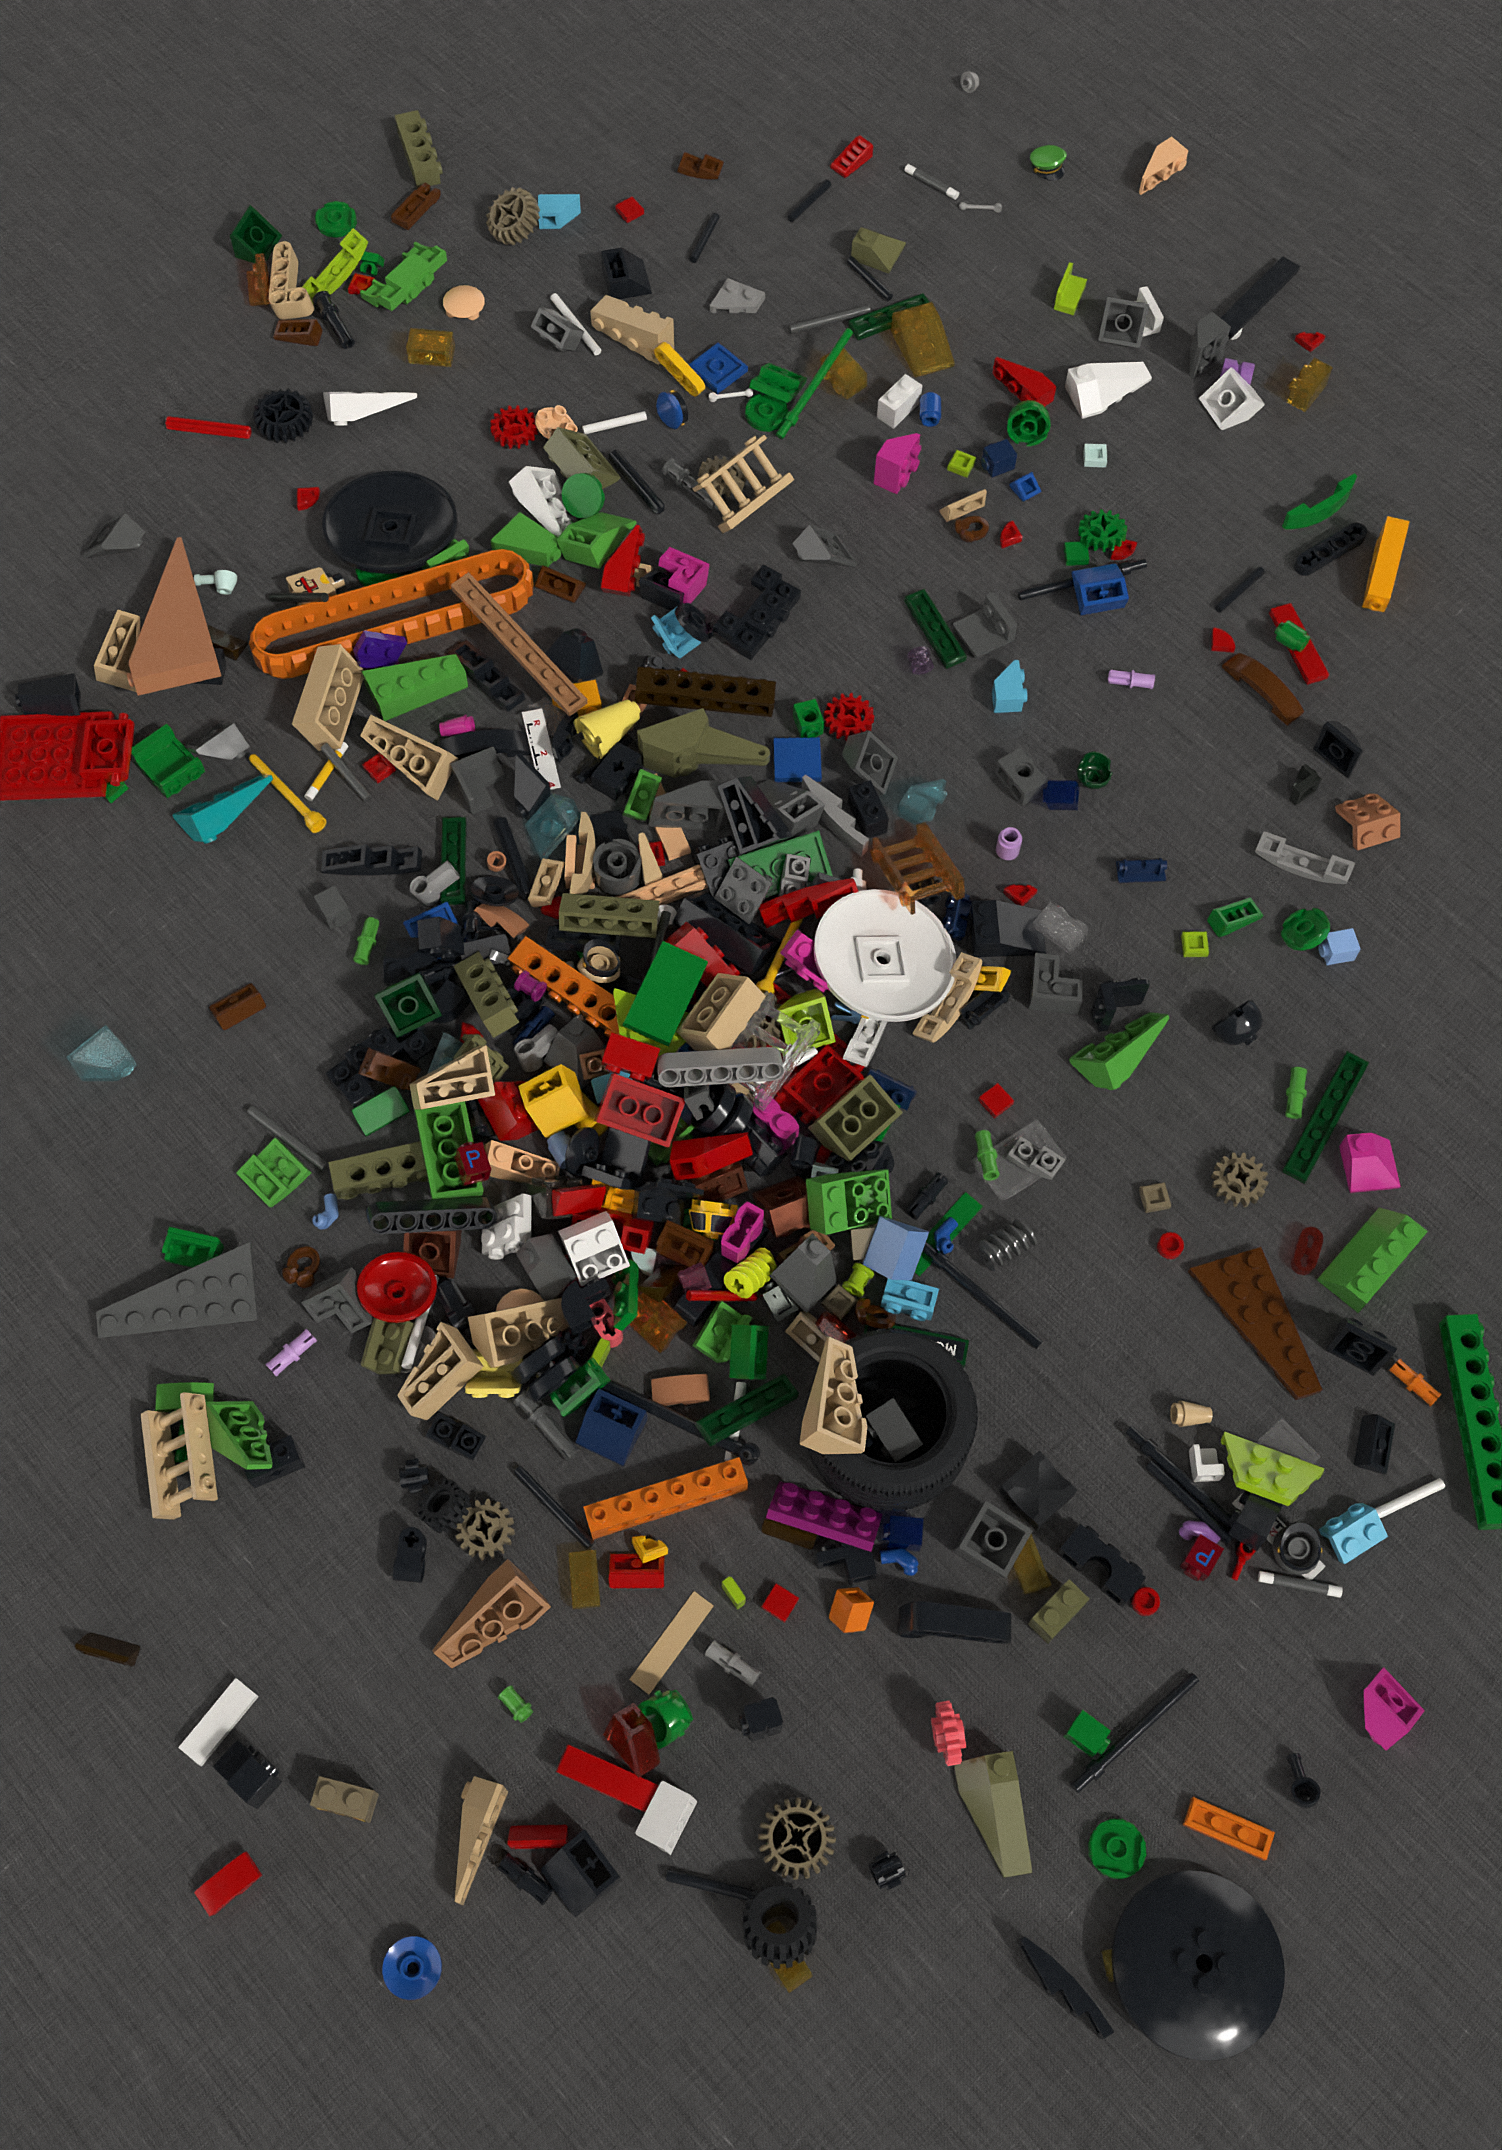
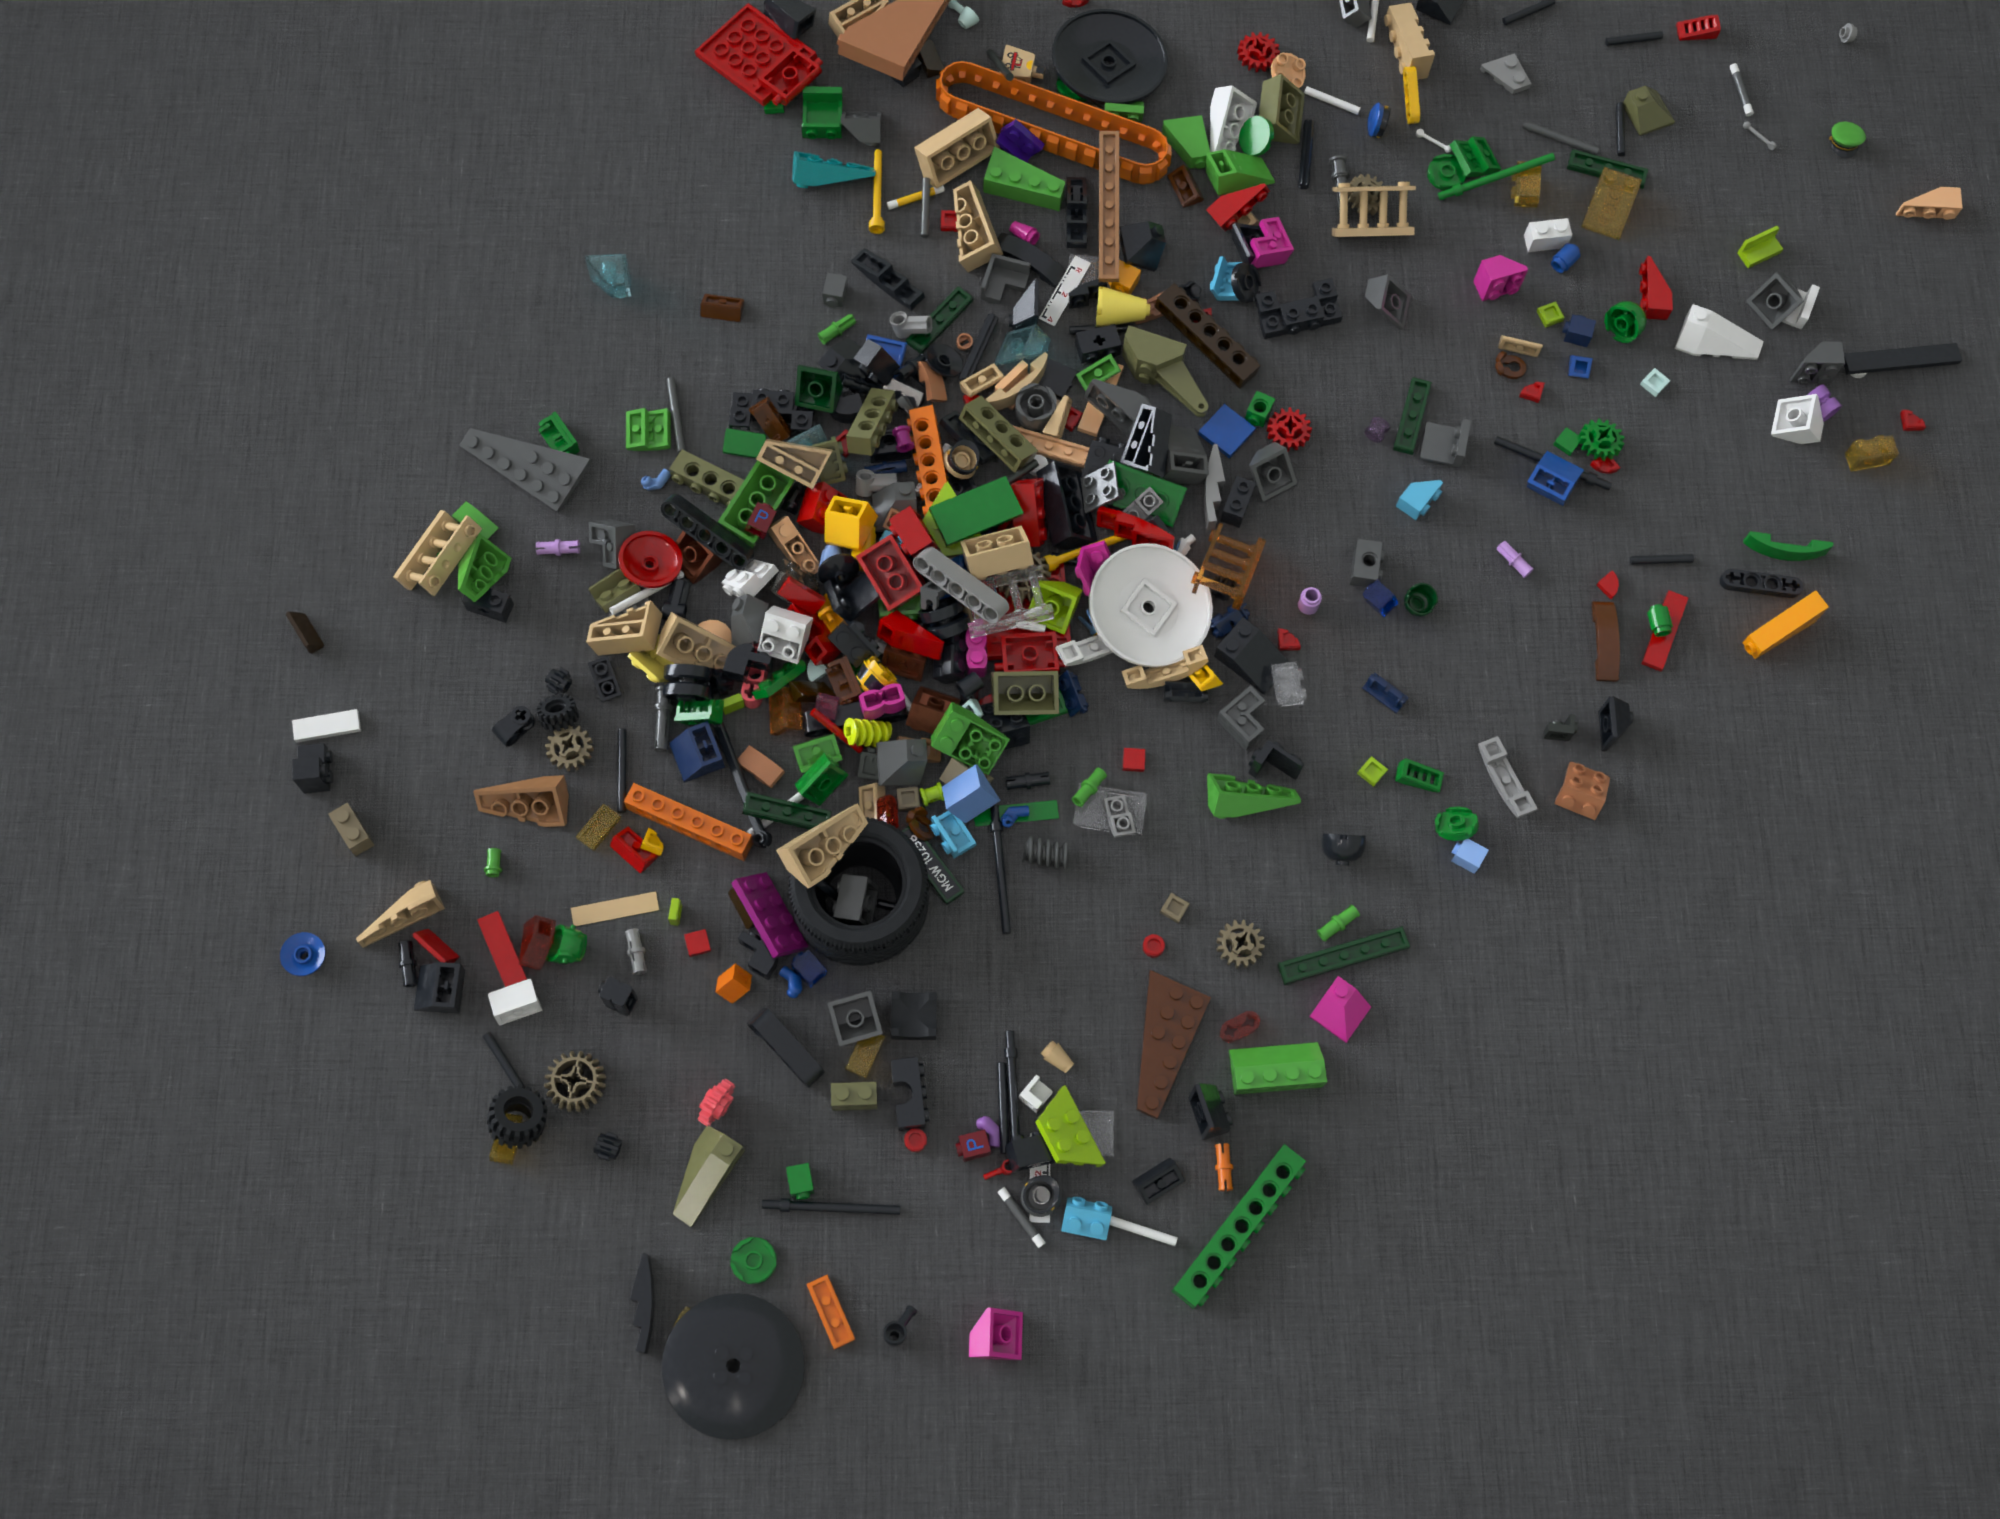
camera: 40 degrees right, 5 degrees up
red slope [194,1851,262,1916] -> none
reddish brown piece [282,1247,320,1288] -> none
blue tile [688,342,748,394] -> none
clear light blue slope [898,779,948,828] -> none

